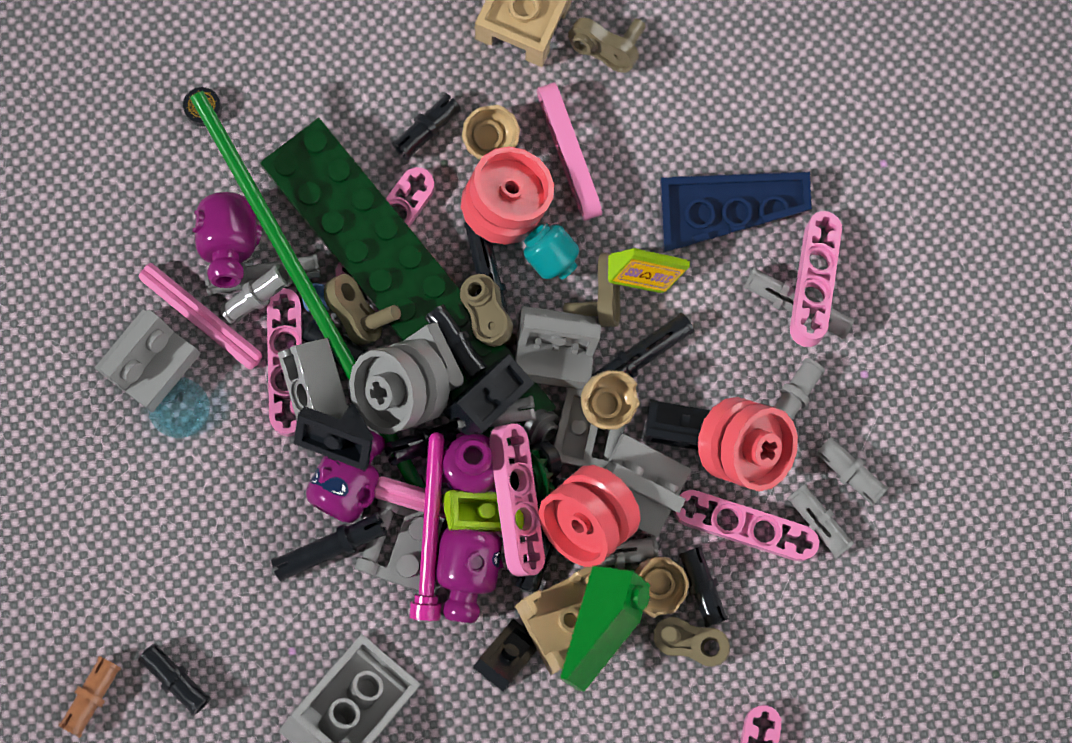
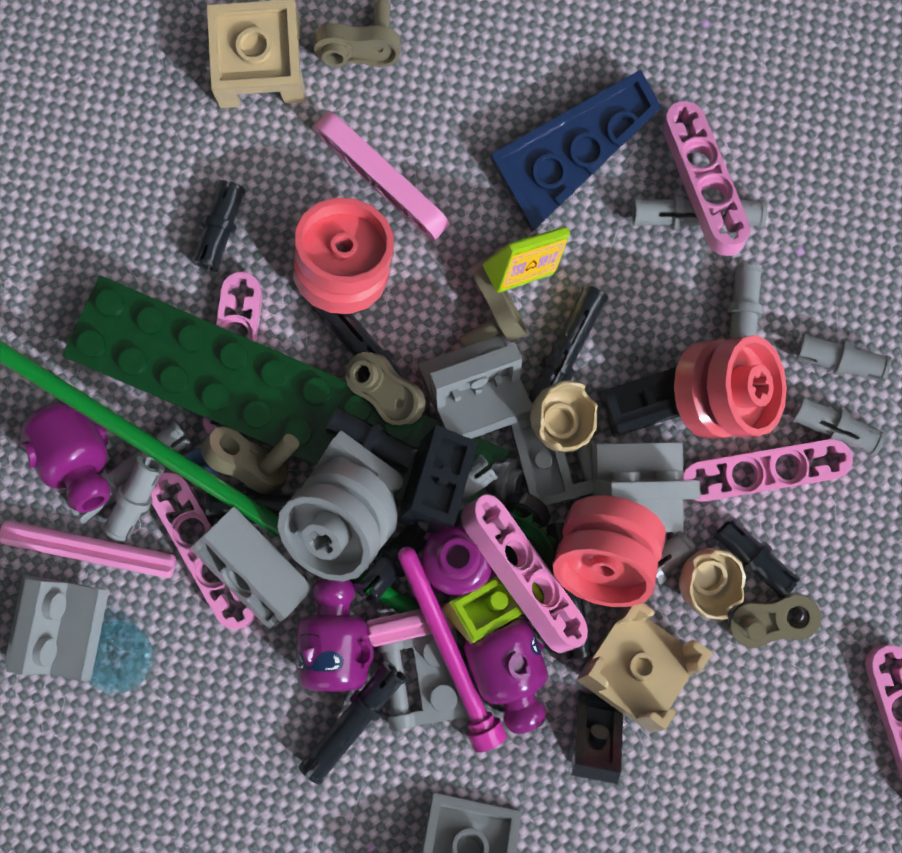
camera: 25 degrees left, 5 degrees up
black slope [294,403,373,471] -> none
tan hair [462,105,520,160] -> none
teal head [524,223,580,279] -> none
green slope [560,566,650,692] -> none

